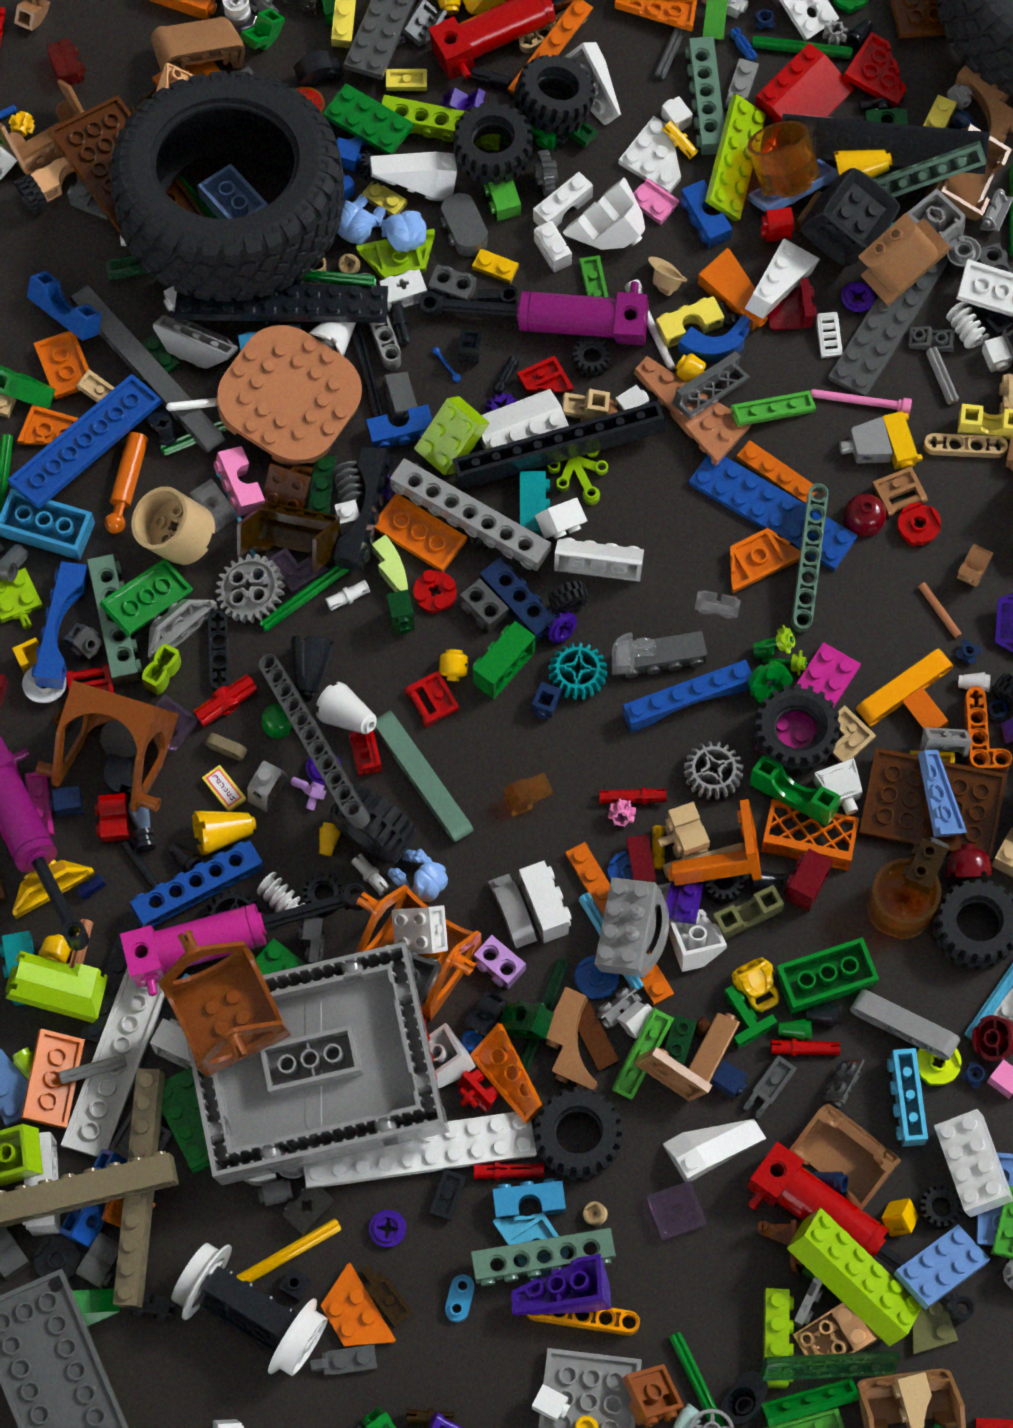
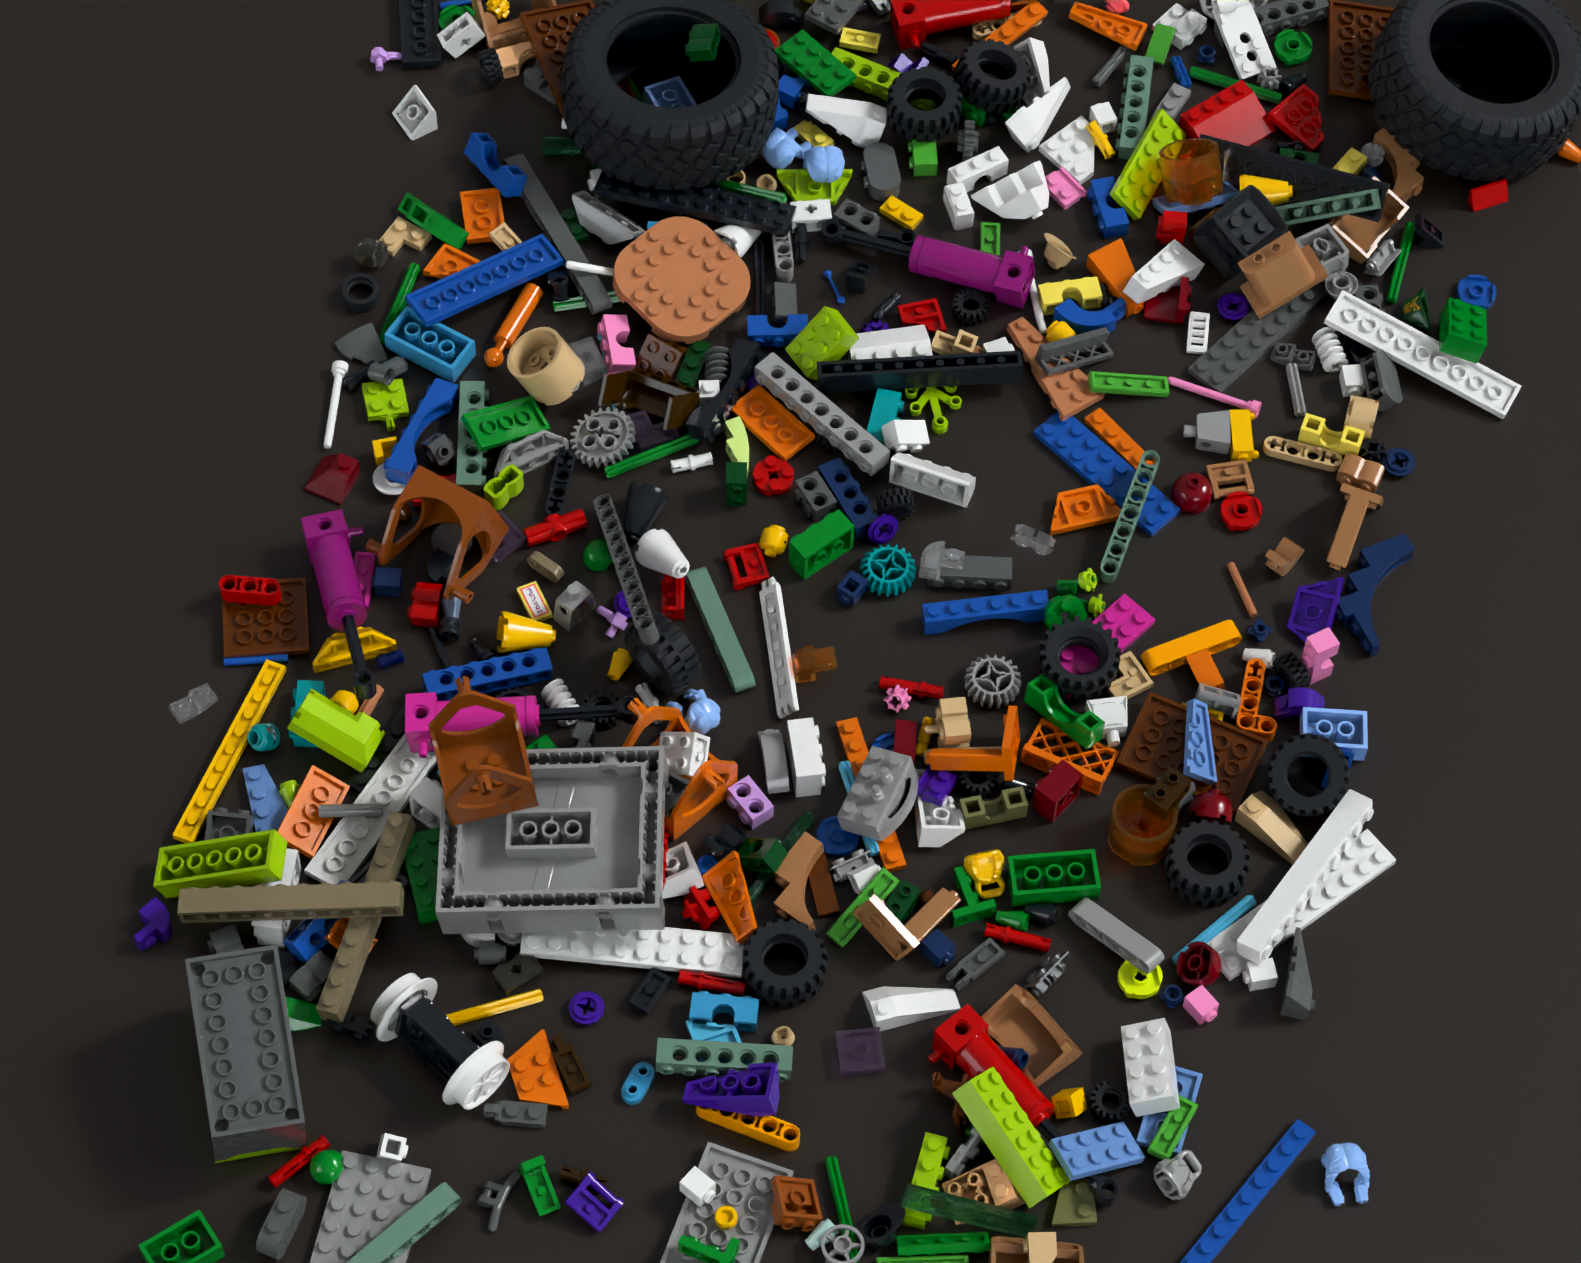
camera: 10 degrees right, 10 degrees down
medium azure brick [887,1048,928,1147] -> none
none -> dark green brick [685,23,720,62]
none -> white hinge [759,577,799,719]
none -> white wedge [1005,77,1071,153]

